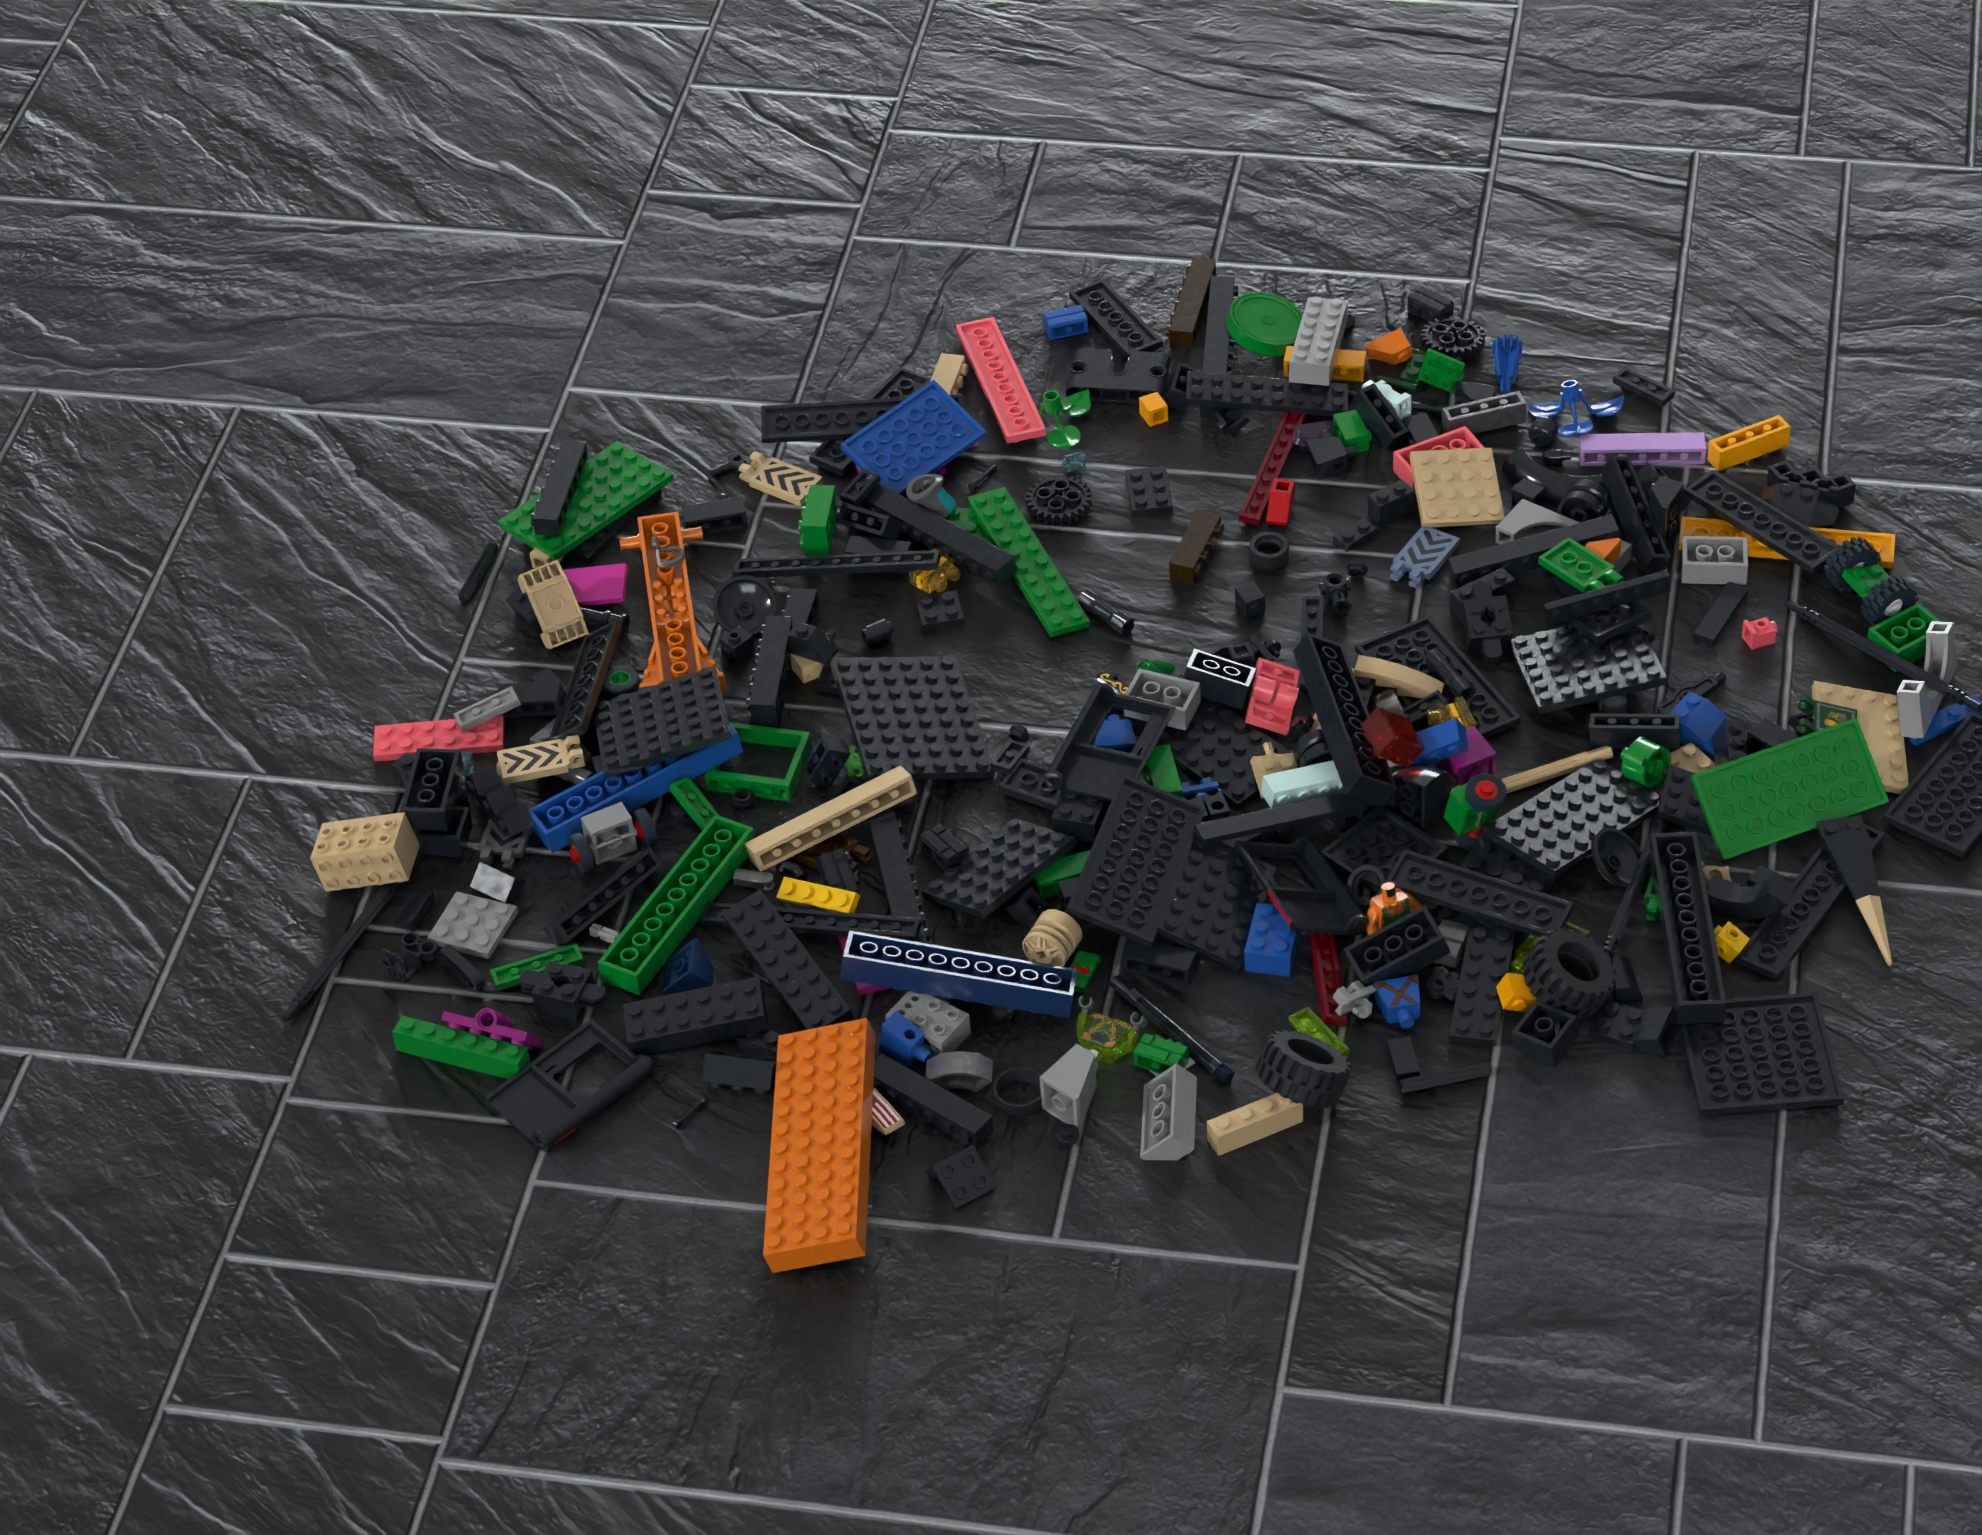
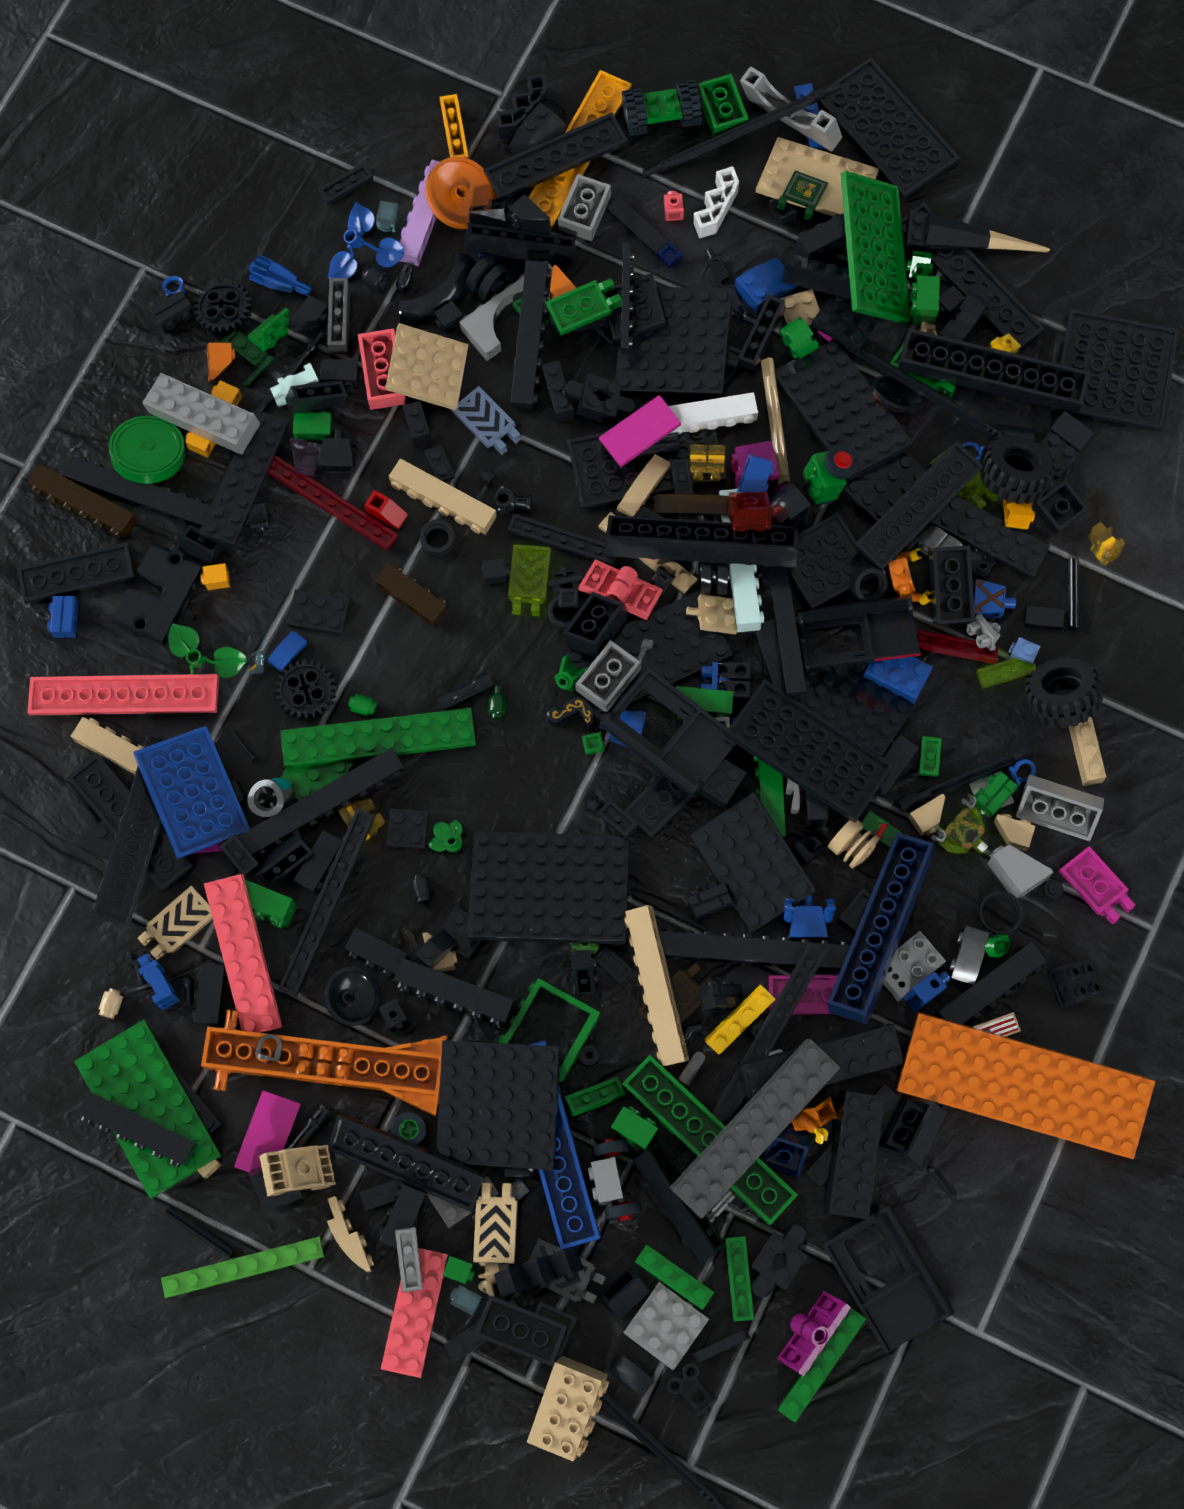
camera: 75 degrees left, 30 degrees up
none -> tan brick [99,989,123,1019]
none -> blue hips [137,953,180,1011]
none -> bright green plate [161,1237,325,1298]
none -> blue piece [162,276,185,298]
none -> coral plate [204,874,282,1033]
none -> blue slope [267,631,307,672]
none -> tan slope [327,1196,374,1272]
none -> green brick [348,693,378,717]
none -> clear light blue brick [376,201,400,232]
none -> tan brick [389,458,497,535]
none -> orange dish [425,157,495,229]
none -> green plate [427,820,463,852]
none -> green brick [443,1256,476,1285]
none -> dark green plant [488,686,507,721]
none -> clear neon green tile [508,545,551,616]
none -> dark pink tile [599,395,681,468]
none -> green brick [611,1106,658,1152]
none -> green brick [635,1245,714,1310]
none -> clear hand [637,639,653,662]
none -> clear blue plate [657,242,682,268]
none -> white brick [668,392,758,435]
none -> dark grey brick [669,1039,840,1219]
none -> white brick [693,166,739,239]
none -> blue torso [784,896,836,941]
none -> orange torso [788,1097,837,1144]
none -> green brick [906,251,933,280]
none -> tan slope [908,794,945,837]
none -> green brick [910,276,940,326]
none -> green plate [918,736,942,777]
none -> green plate [985,934,1010,957]
none -> tan slope [994,814,1035,852]
none -> medium blue bracket [1008,637,1040,665]
none -> blue piece [1009,759,1036,785]
none -> dark pink tile [1059,846,1135,925]
none -> clear yellow hips [1088,522,1125,566]

